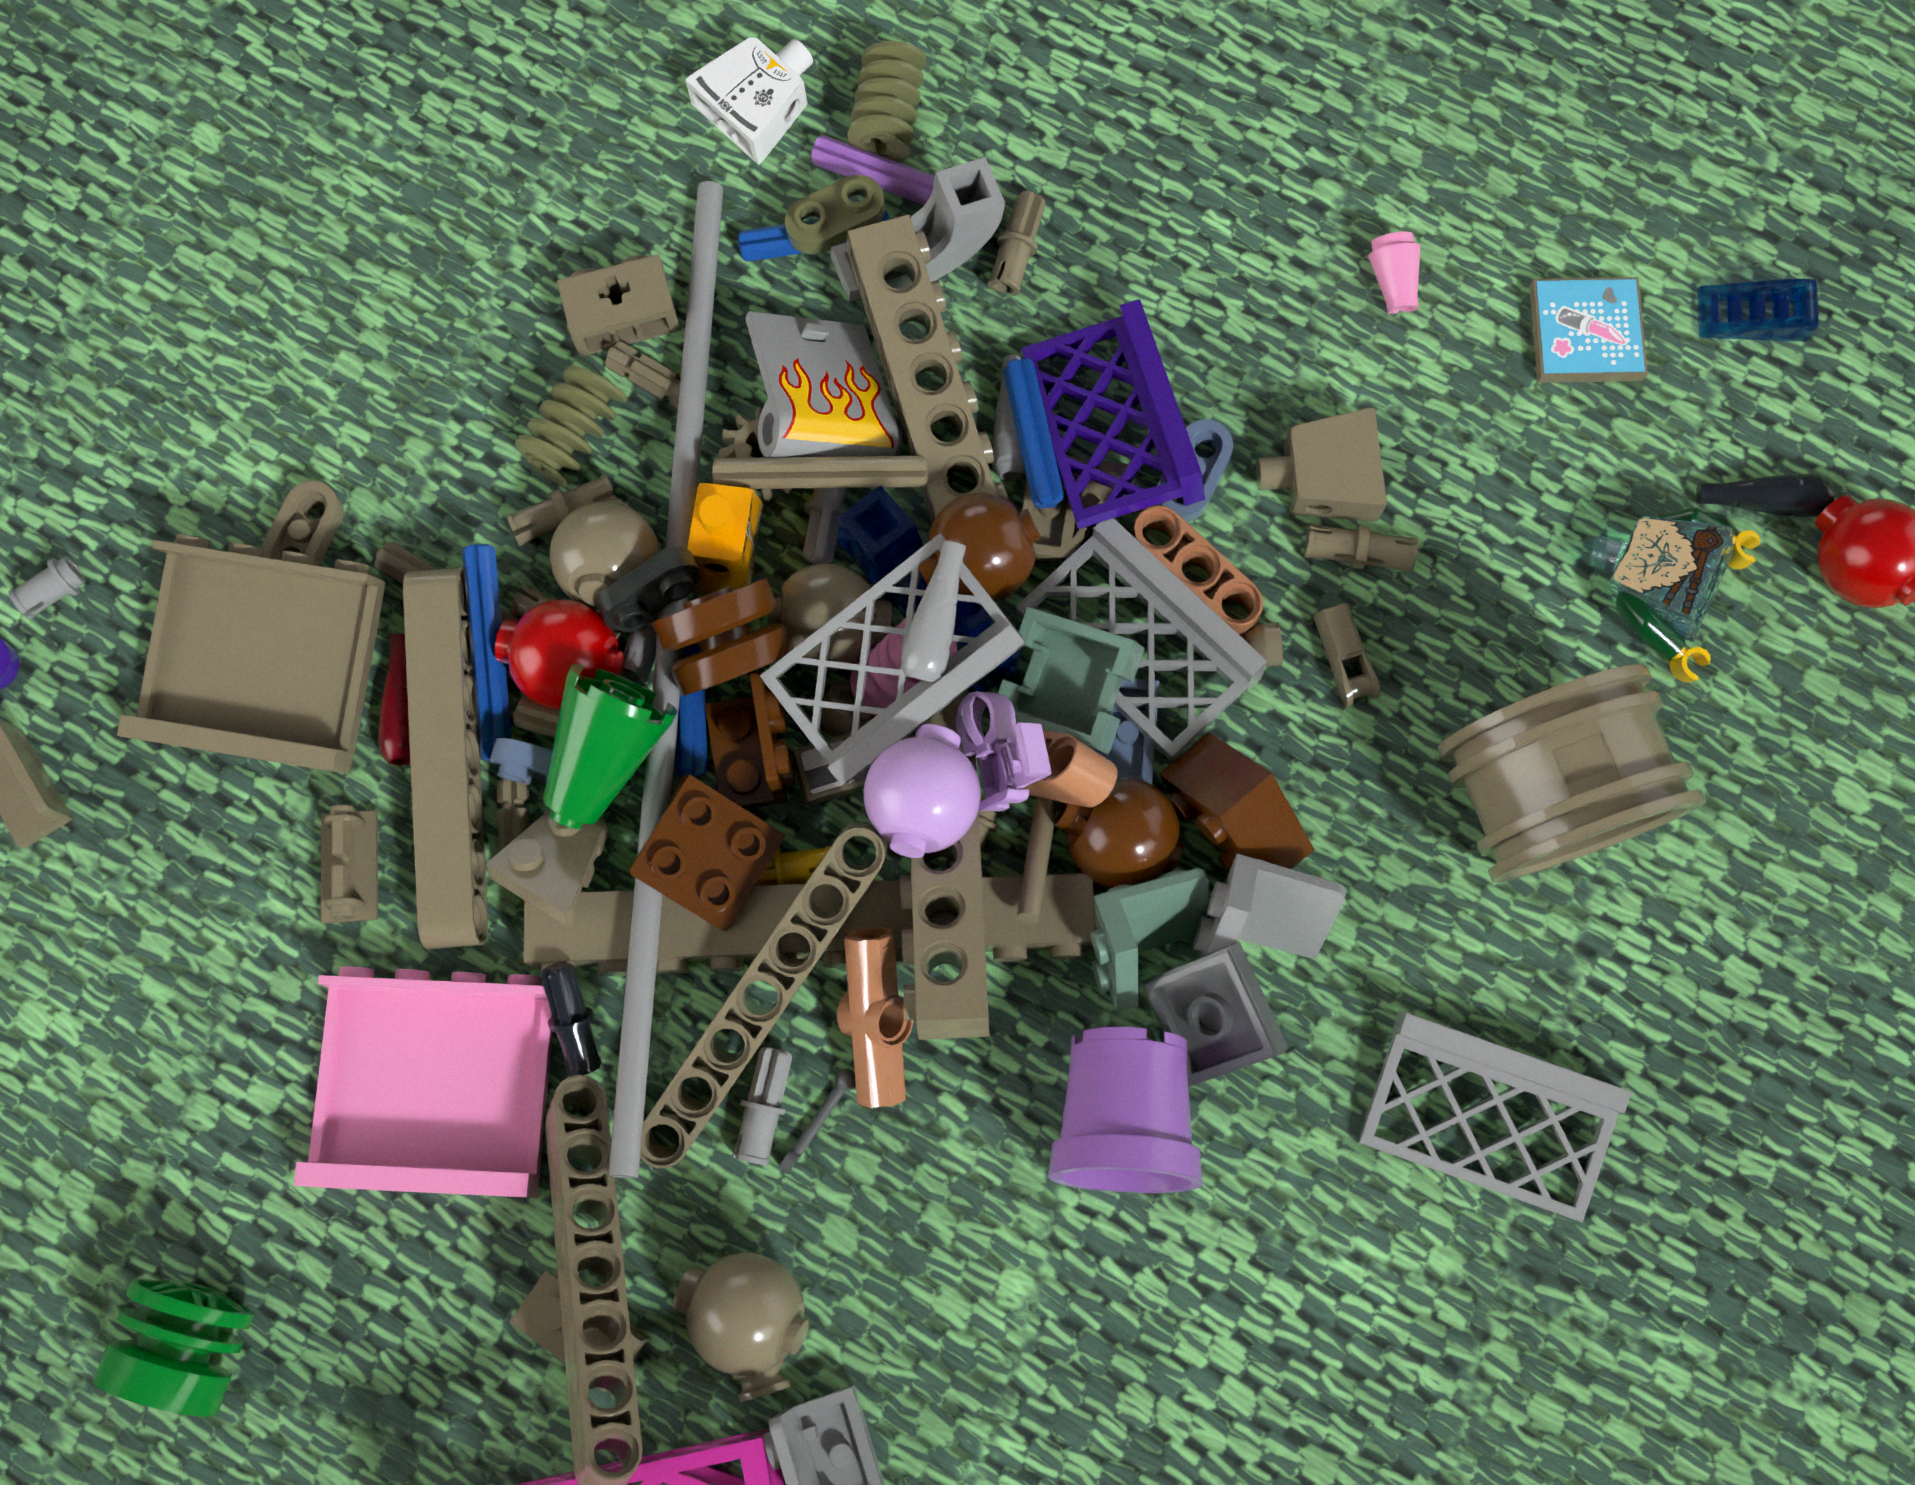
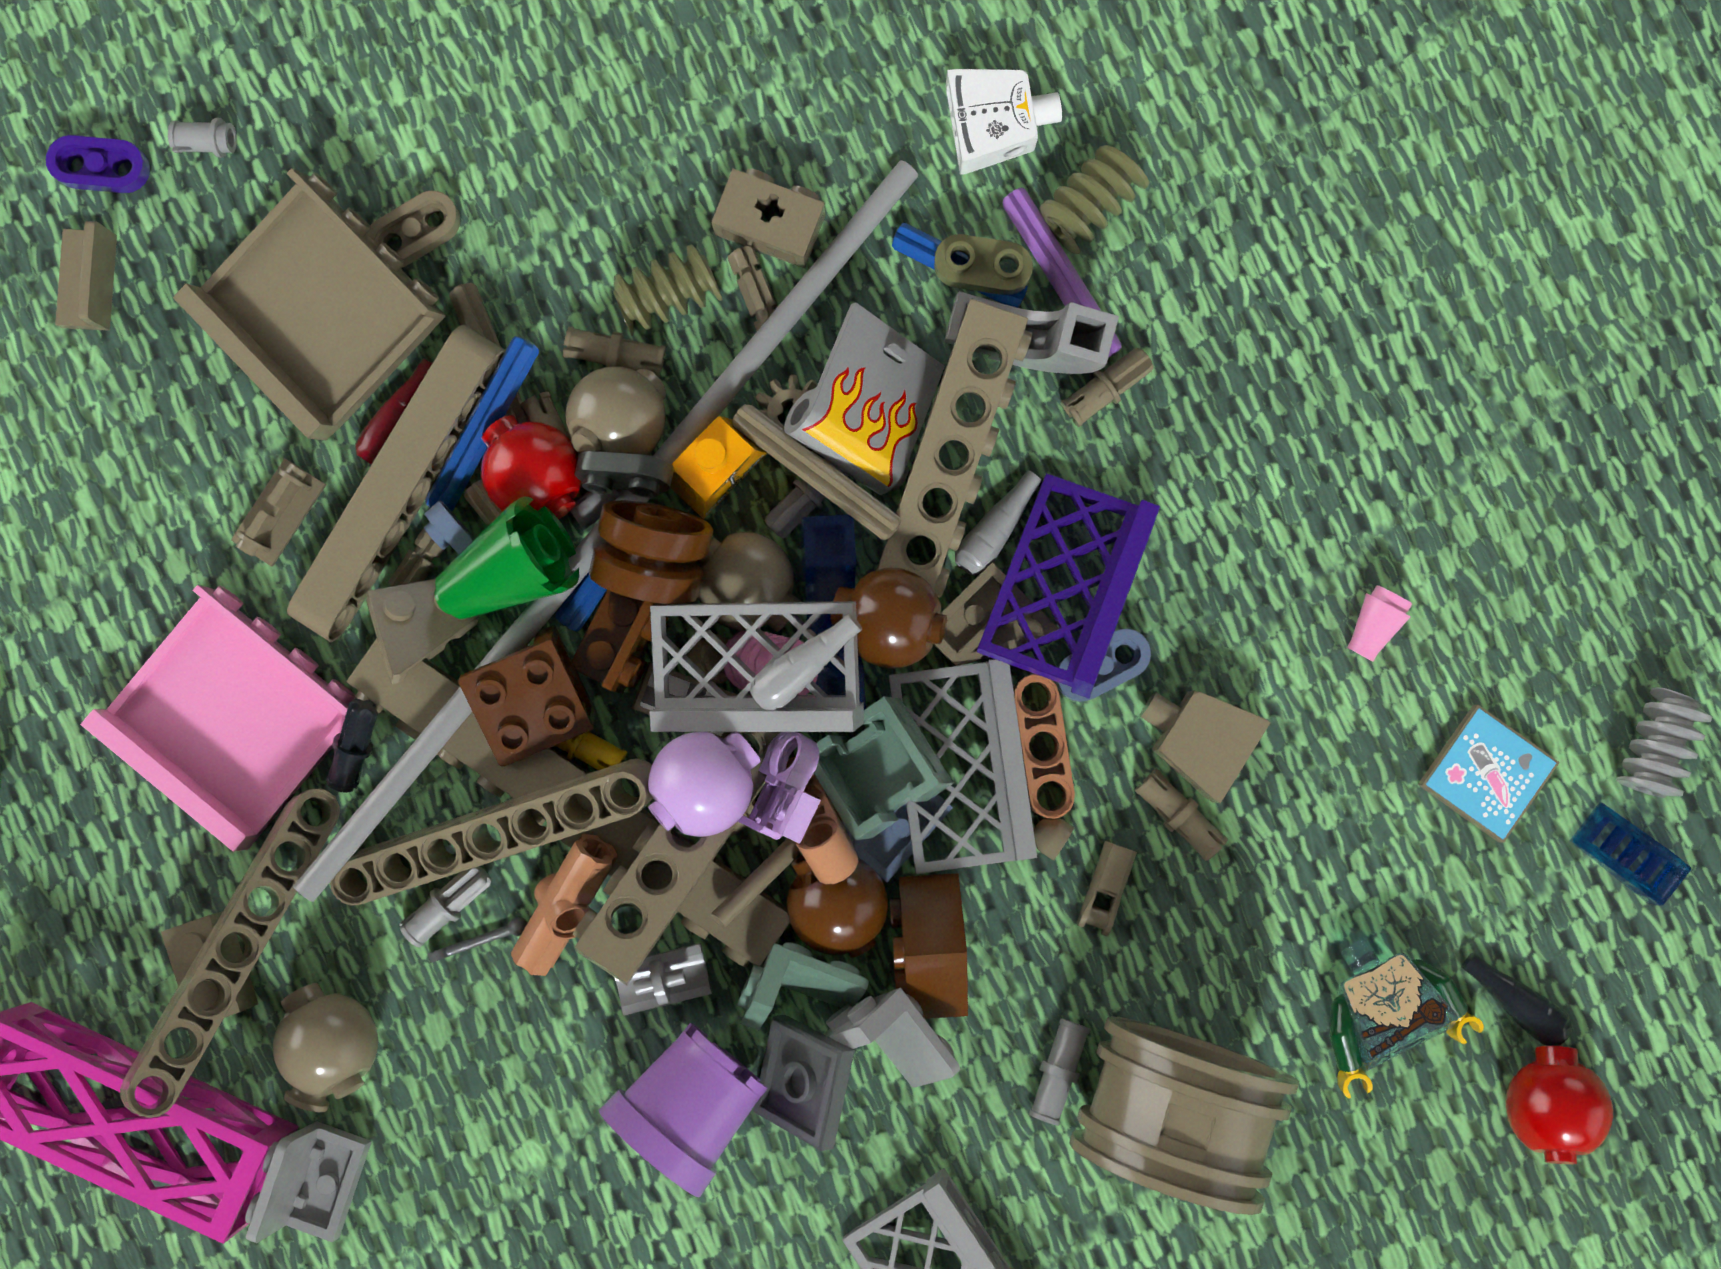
camera: 35 degrees right, 10 degrees up
blue axle [1003,358,1064,509] -> none
none -> light grey hips [614,943,713,1016]
none -> light grey pin [1029,1018,1091,1126]
none -> light grey piece [1616,687,1713,798]

